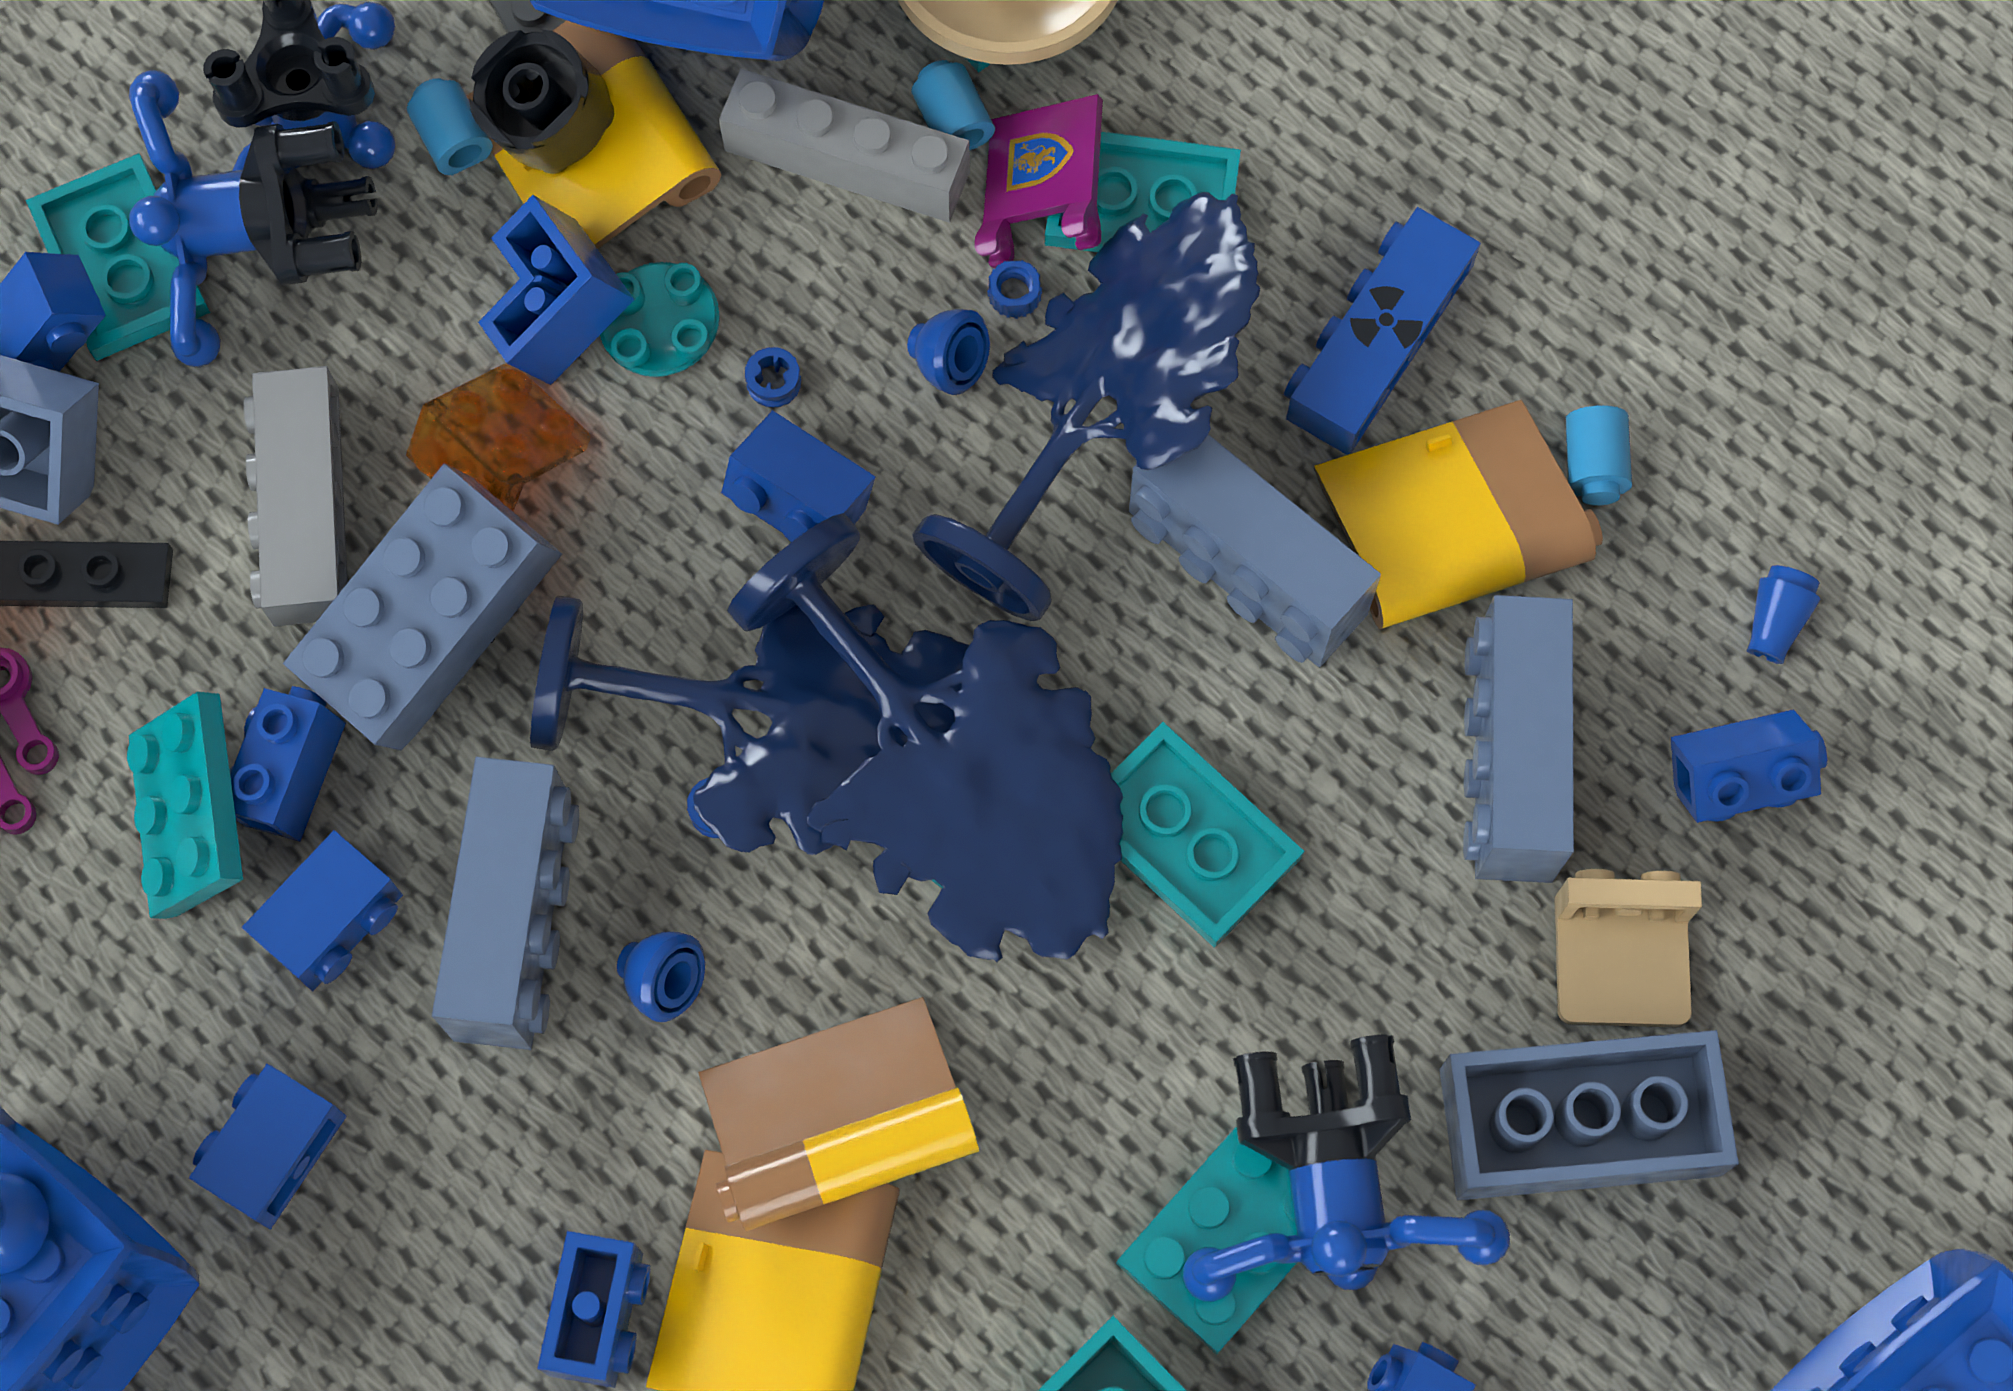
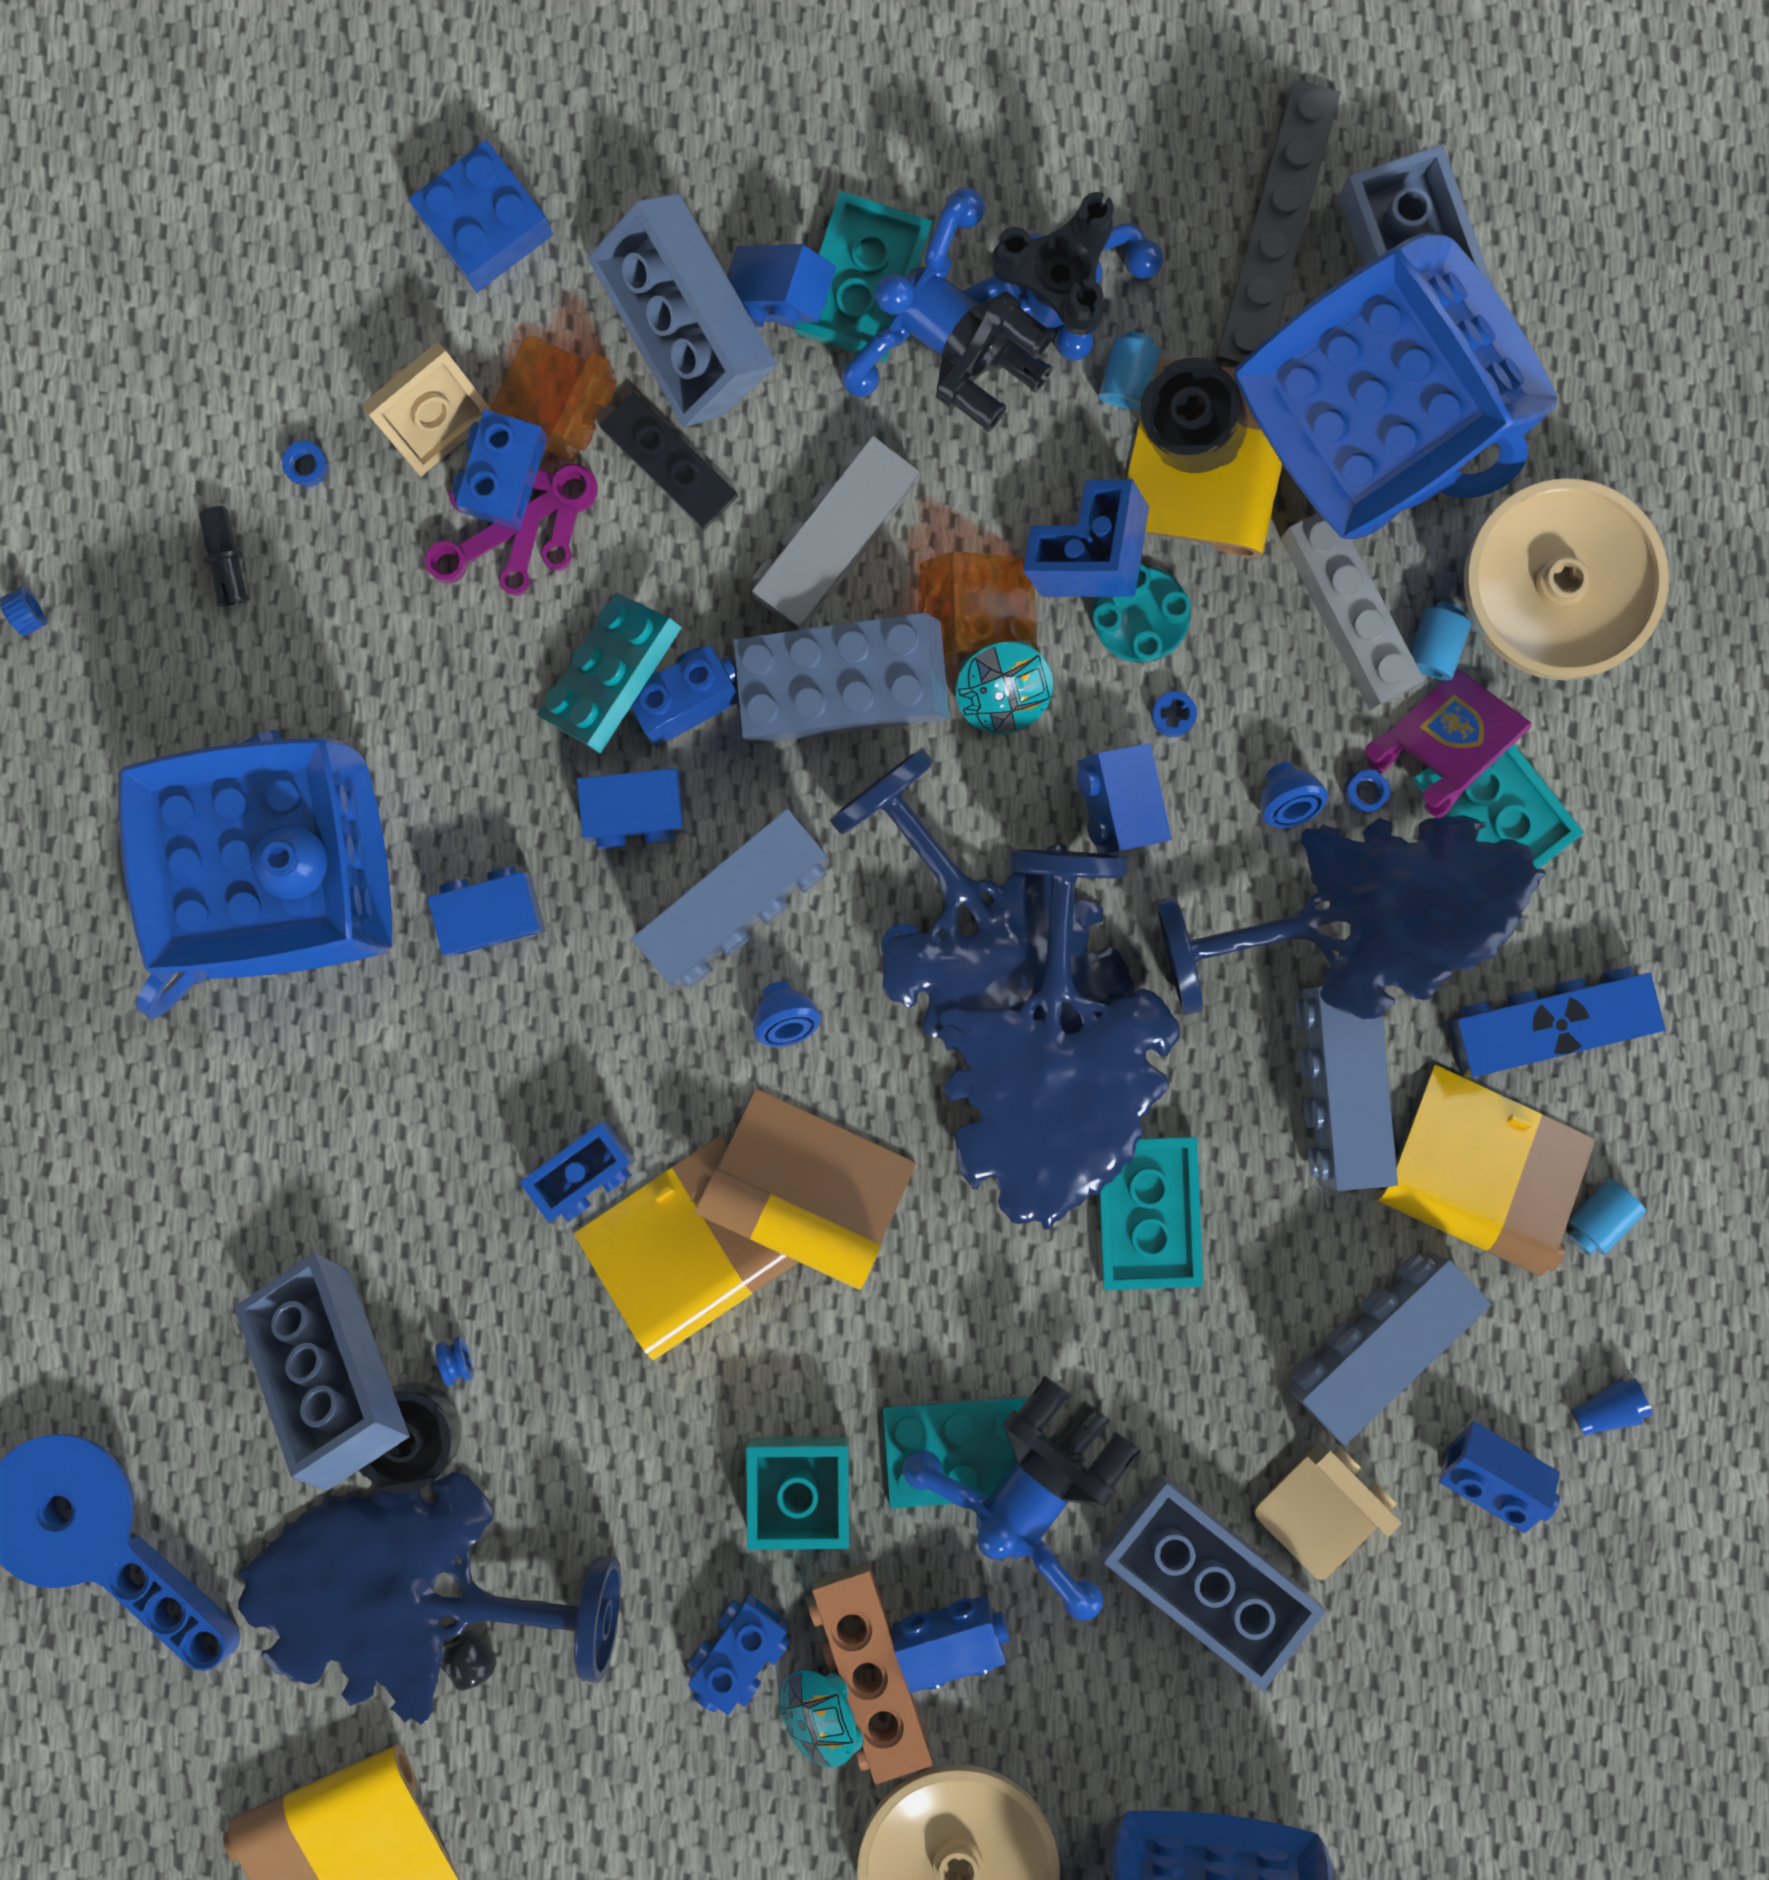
camera: 40 degrees right, 15 degrees up
none -> teal dish [956,640,1053,734]

